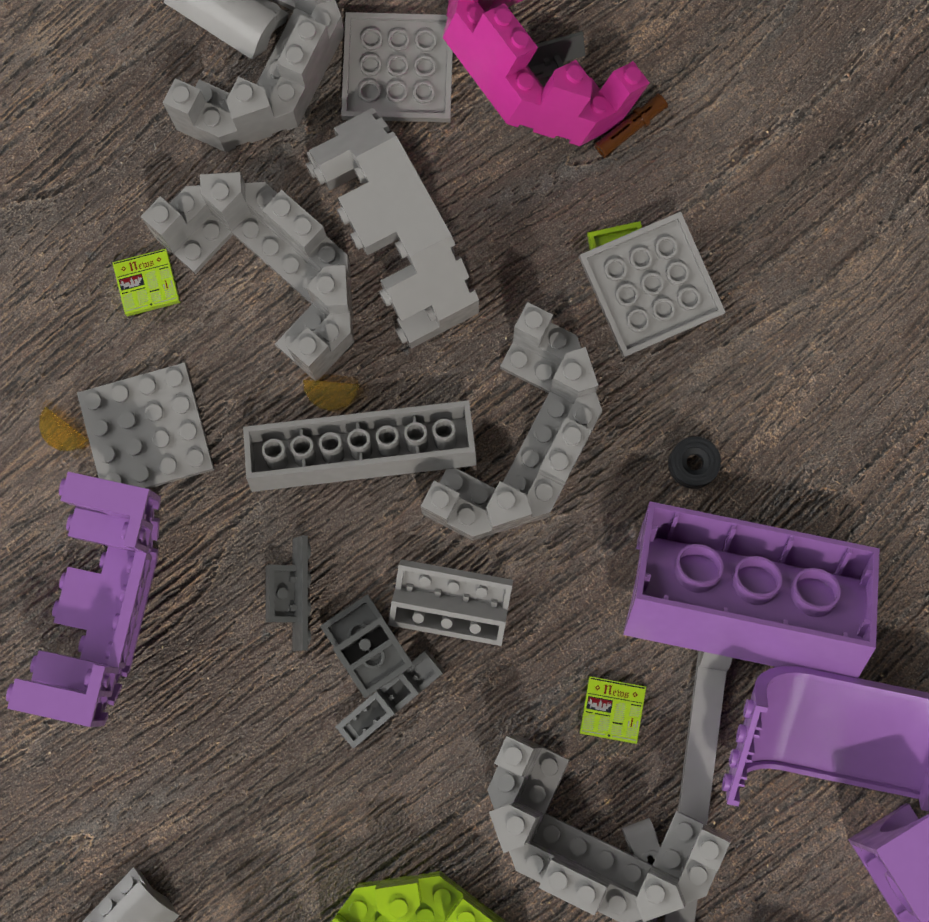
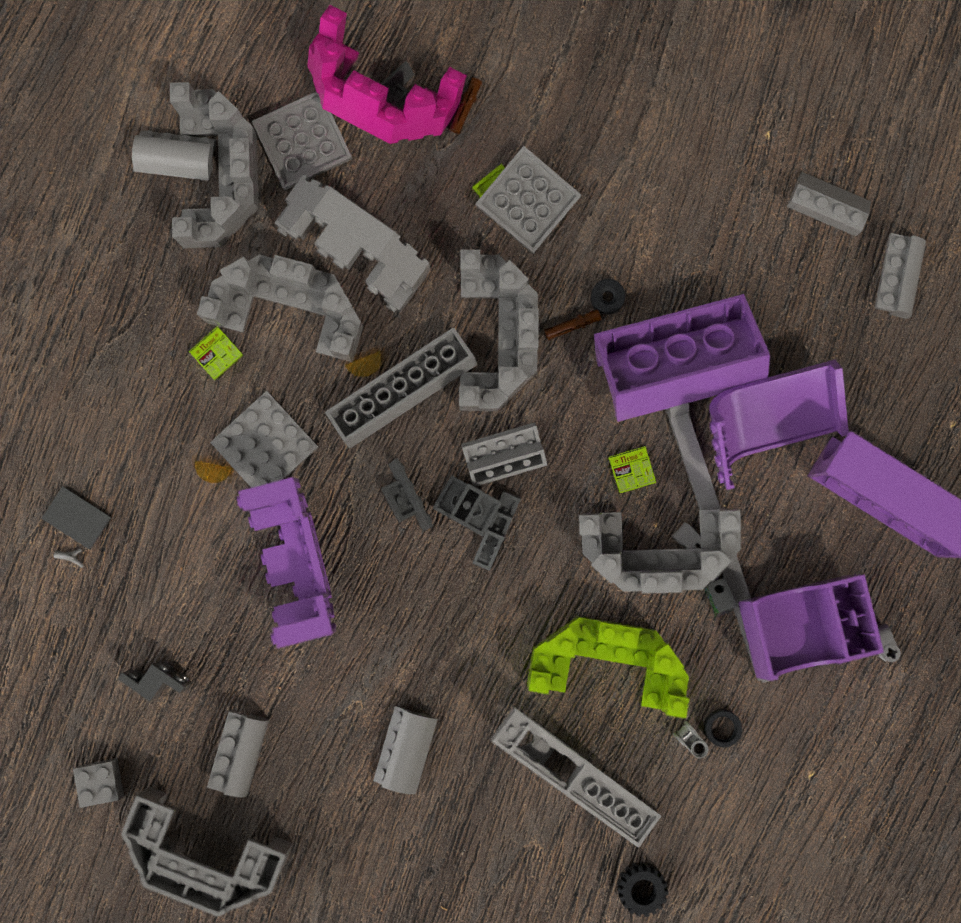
camera: 30 degrees left, 5 degrees up
none -> reddish brown pin [544,309,601,341]

